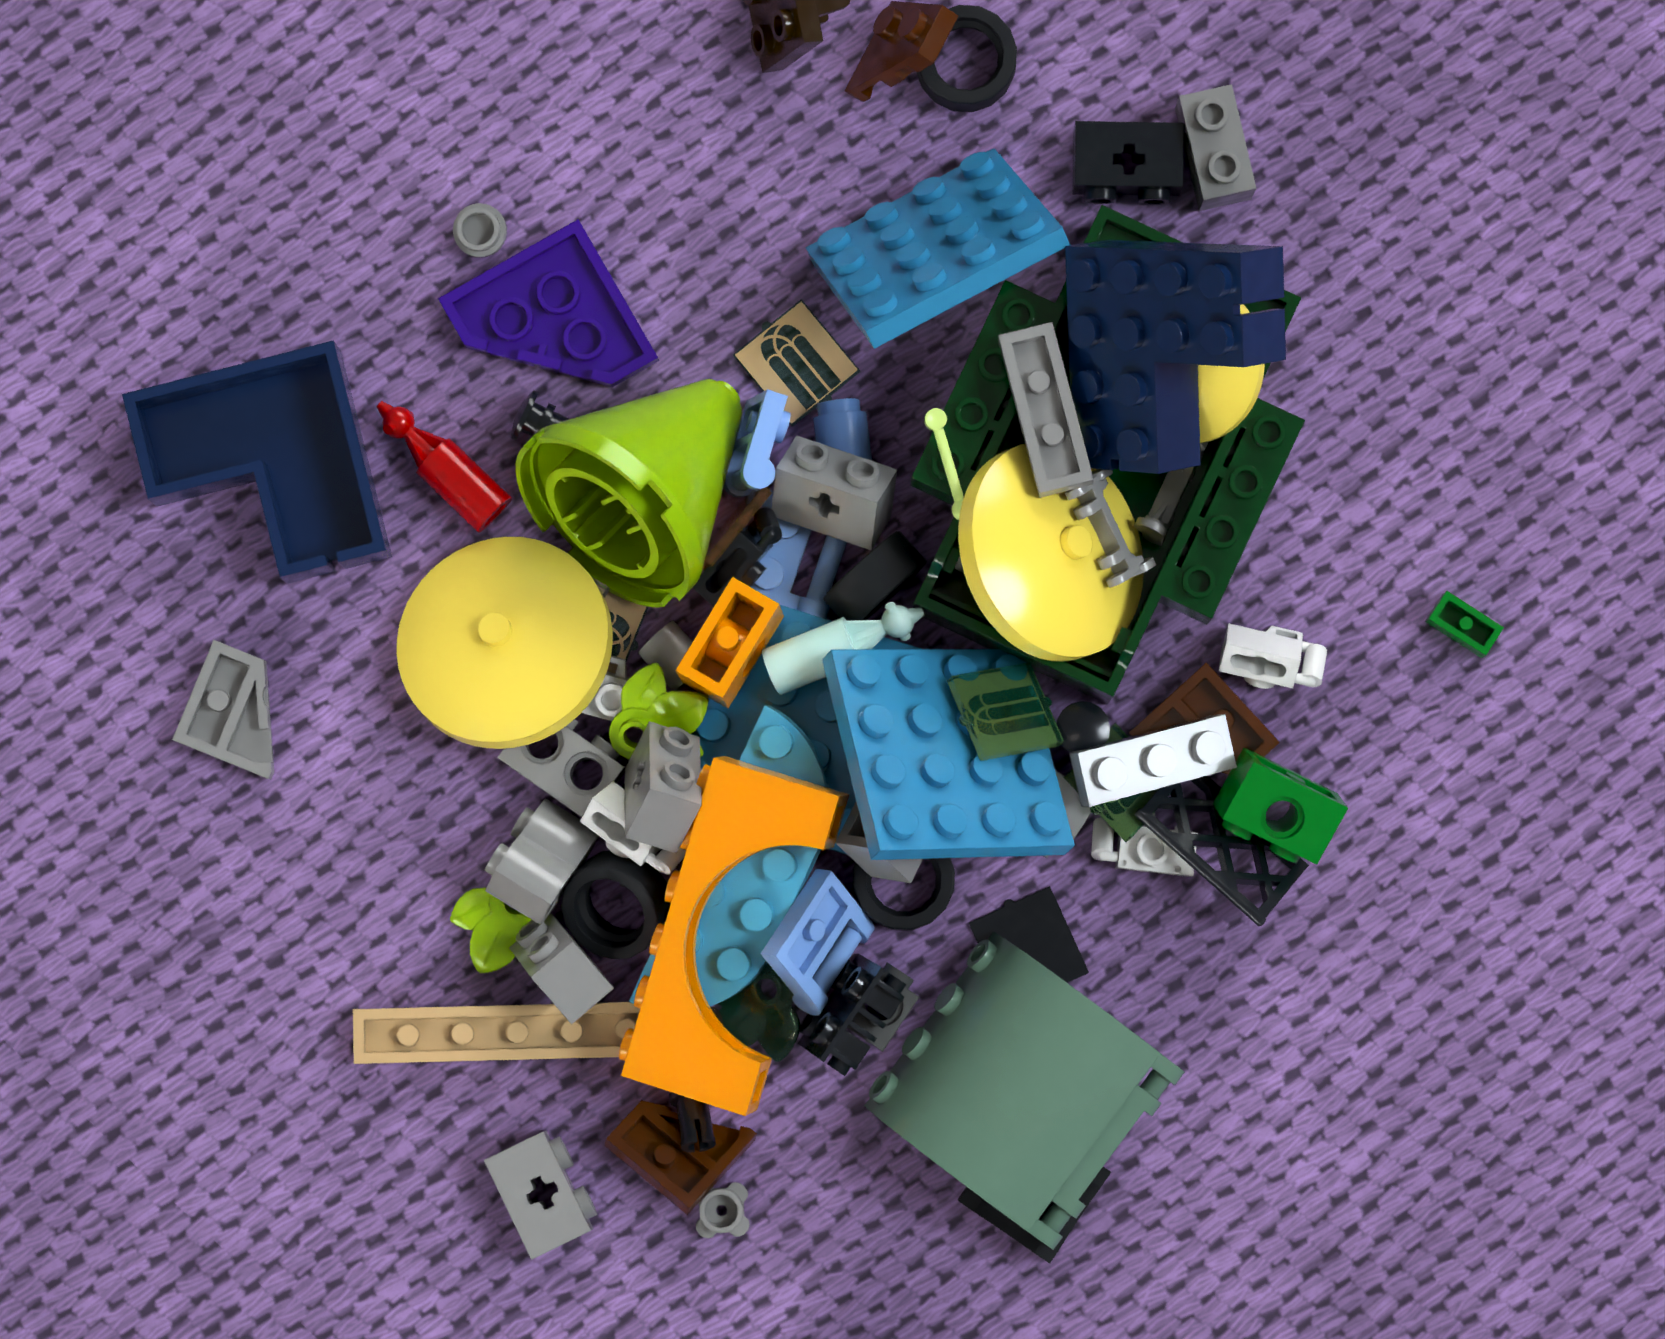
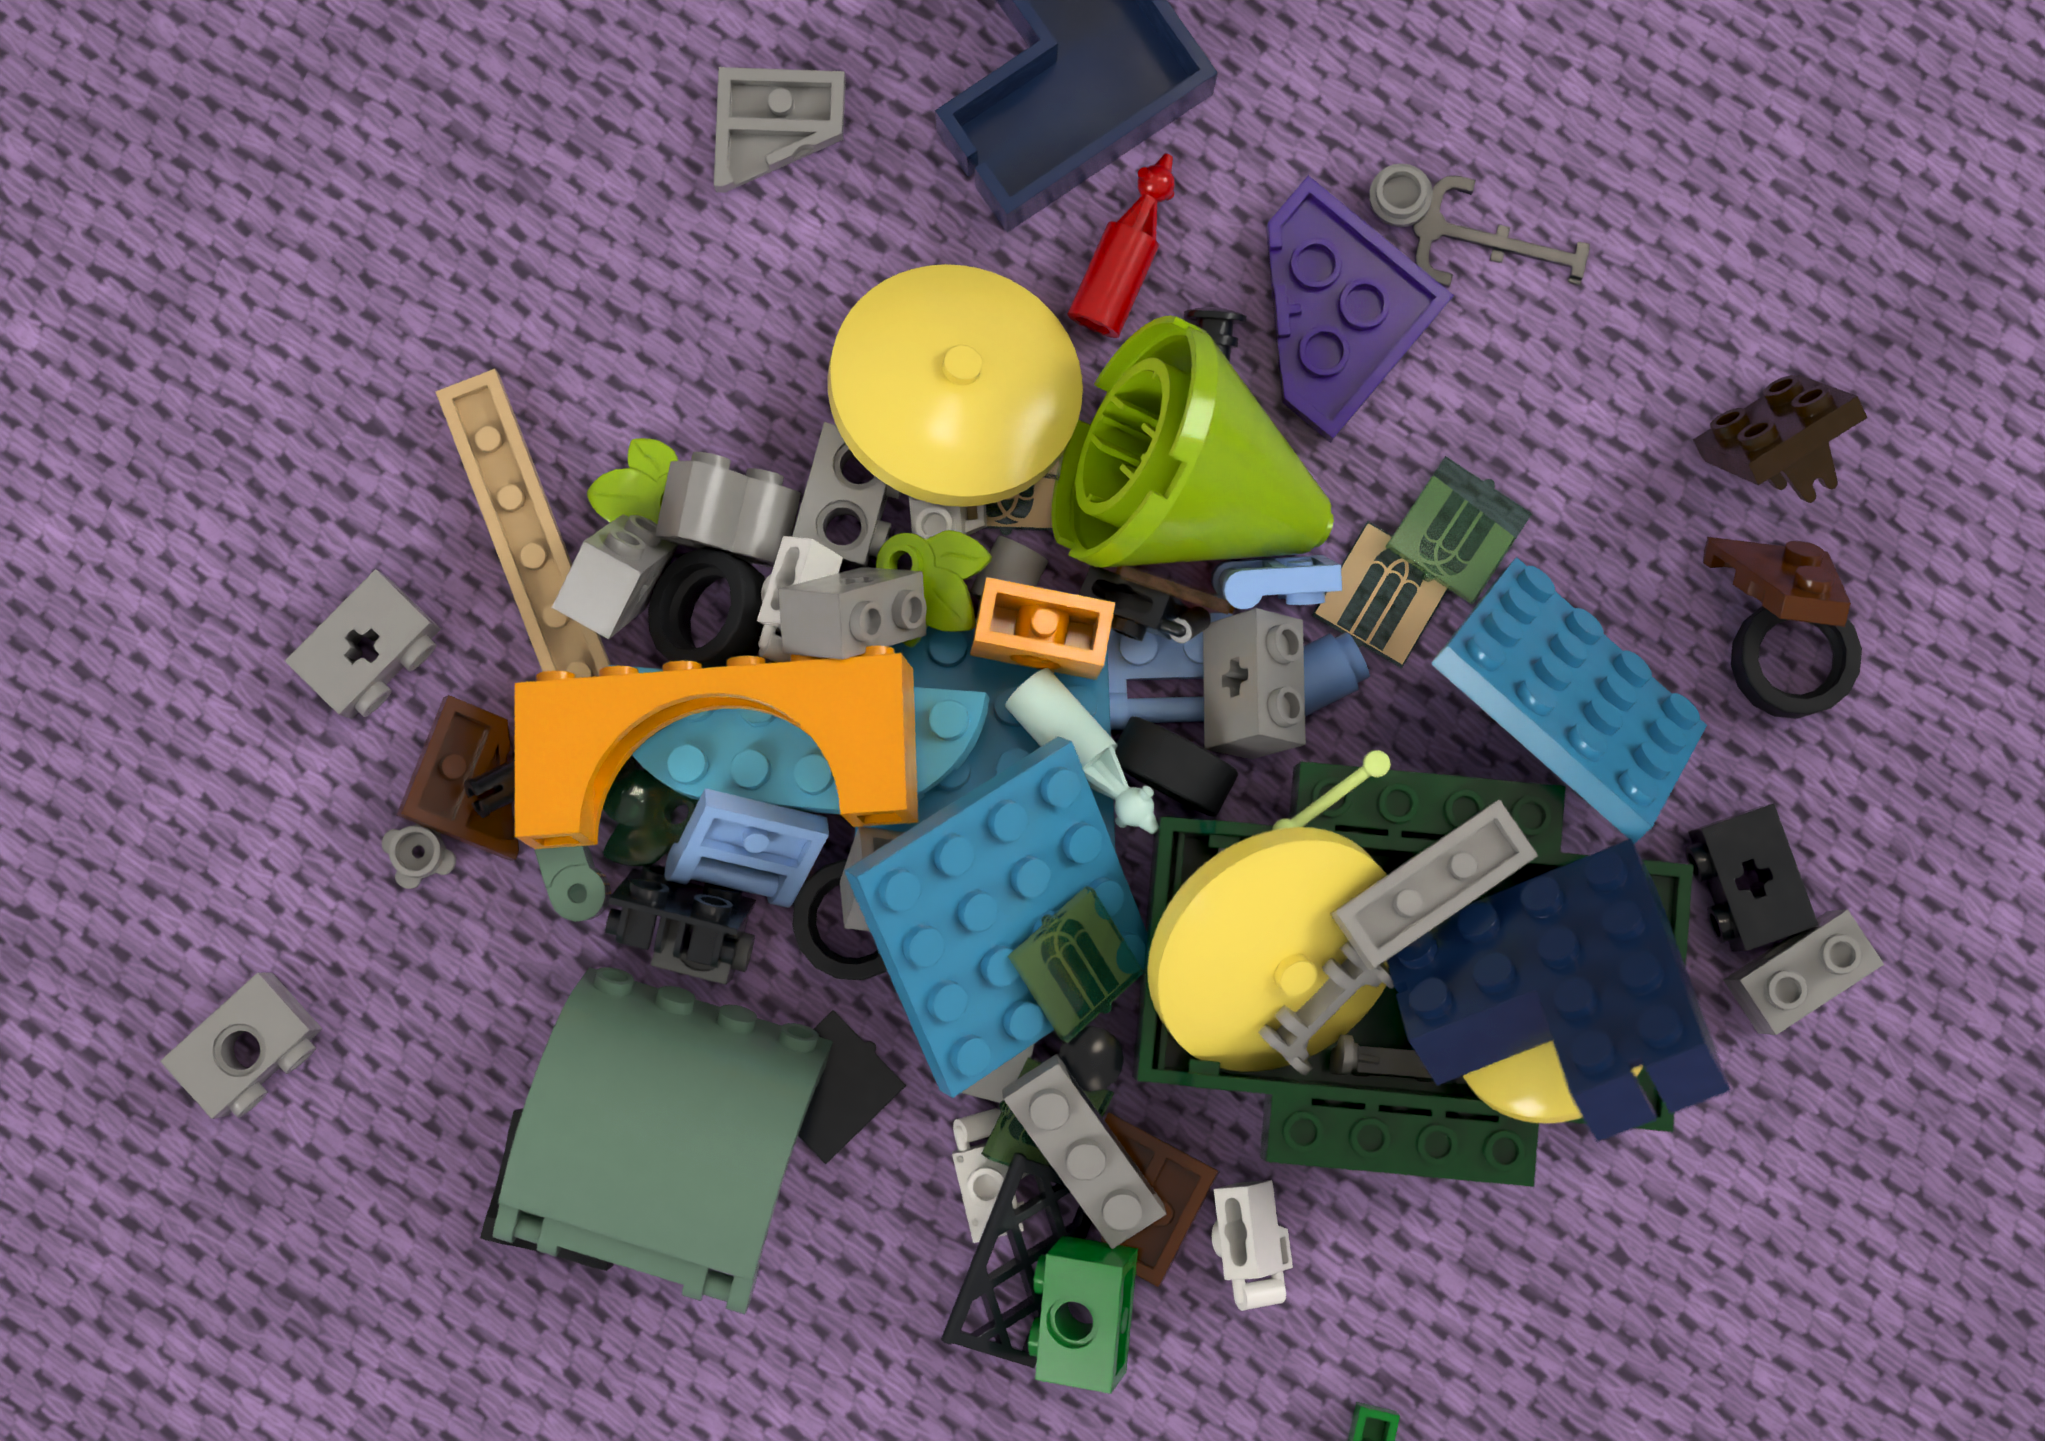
camera: 65 degrees right, 0 degrees up
none -> sand green leg [534,846,611,922]
none -> clear green piece [1385,456,1532,605]
none -> piece [1412,175,1590,287]

